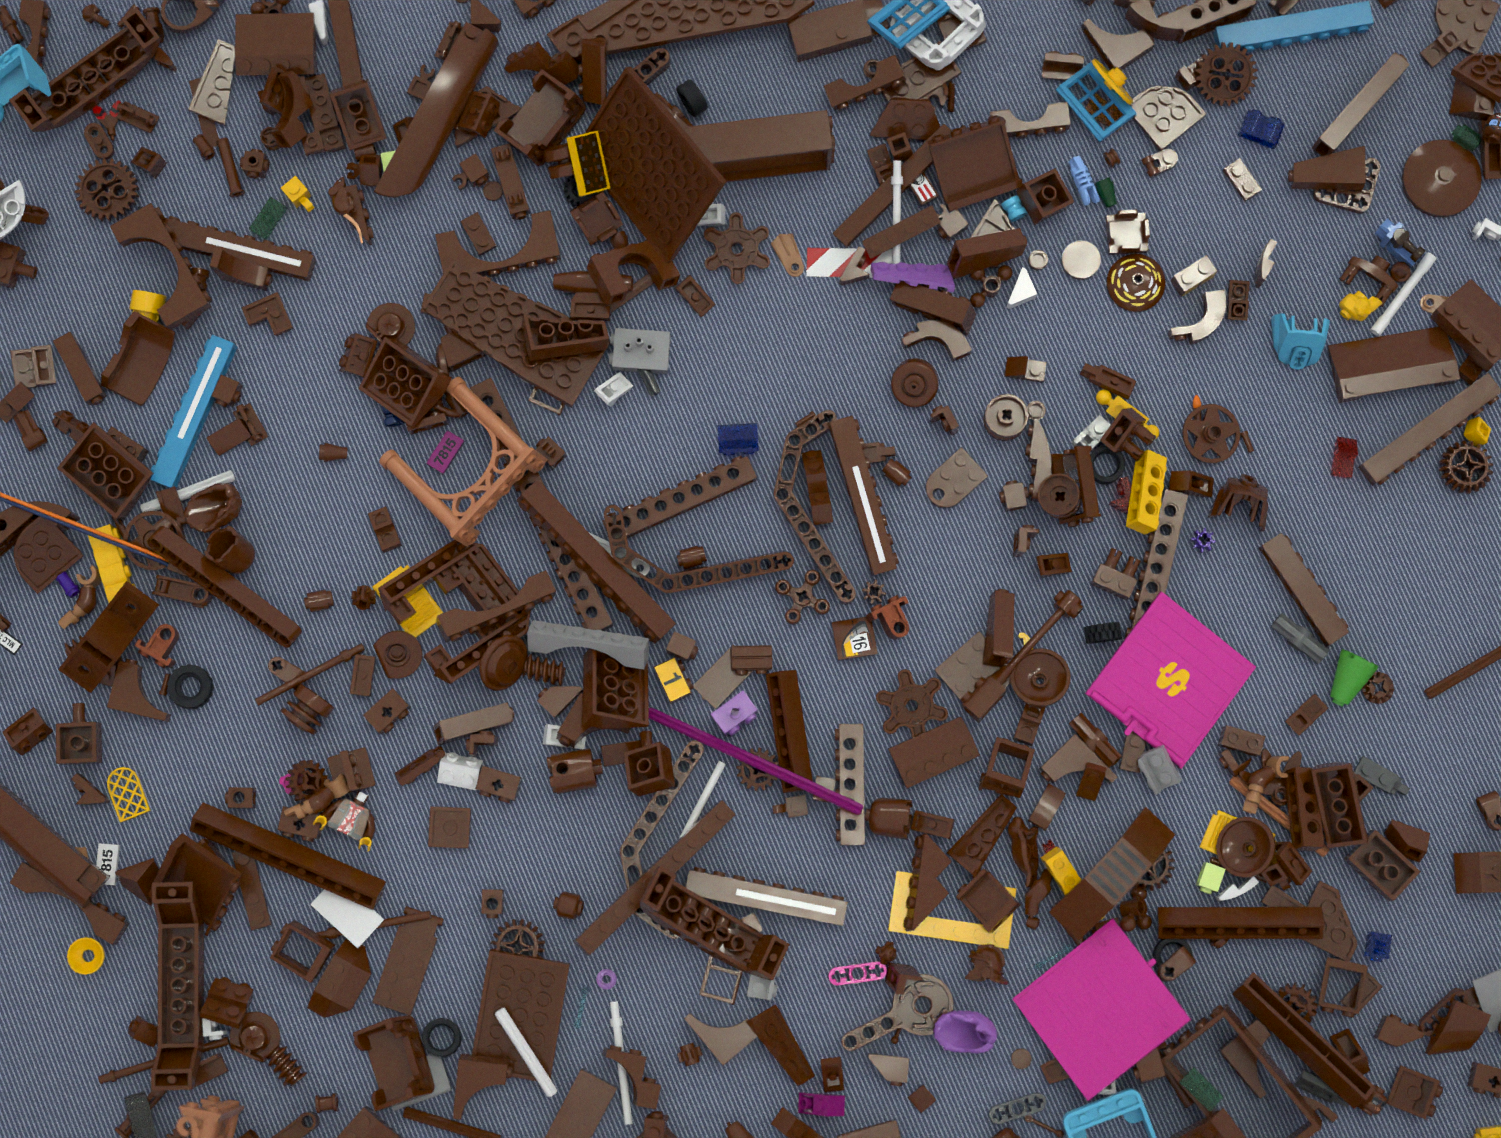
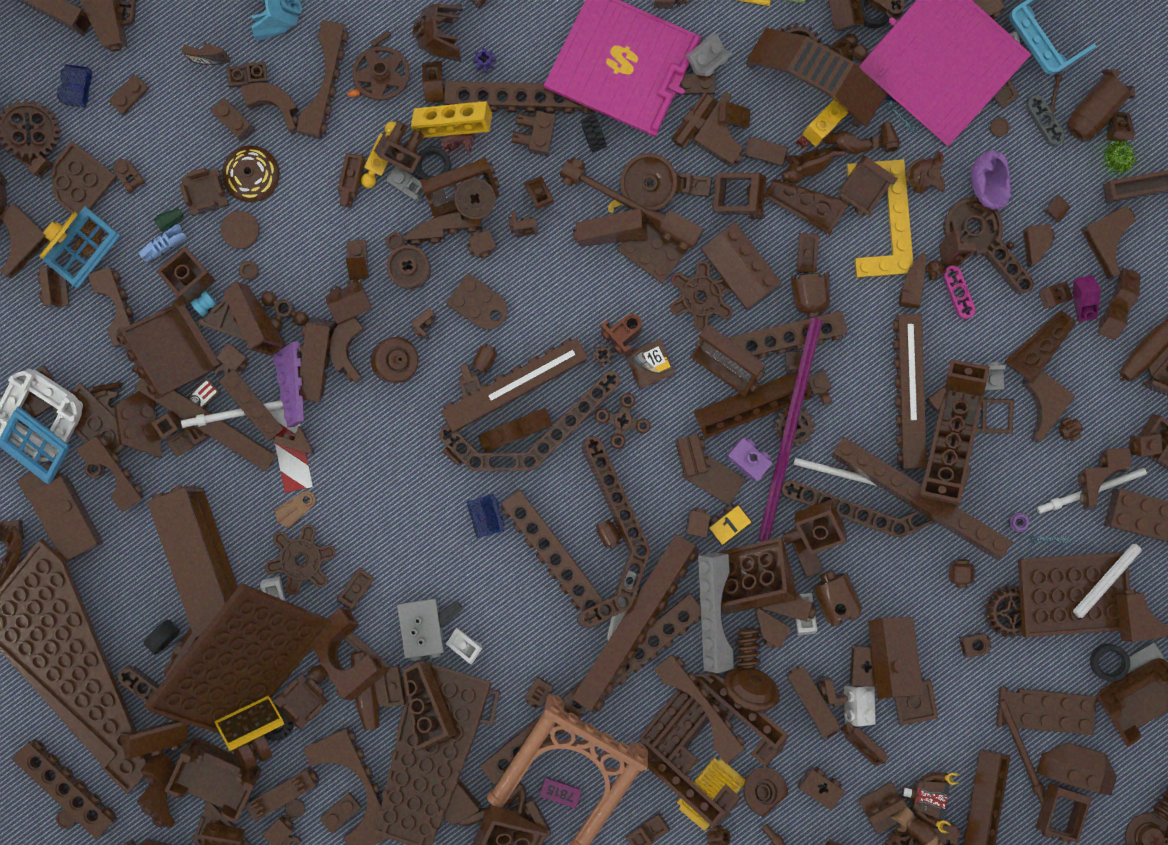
camera: 105 degrees left, 5 degrees up
white sticker [310,889,384,948] -> none
reddish brown plate [349,654,376,697] -> none
reddish brown slope [903,834,952,932] -> none
white slope [1006,267,1037,309] -> none
reddish brown bush [1103,148,1121,168] -> none
none -> reddish brown arch [296,20,349,140]
none -> reddish brown brick [325,279,372,324]
none -> reddish brown door [690,324,766,397]
none -> reddish brown brick [868,617,924,699]
none -> reddish brown cone [881,122,901,152]
none -> reddish brown piece [899,254,927,309]

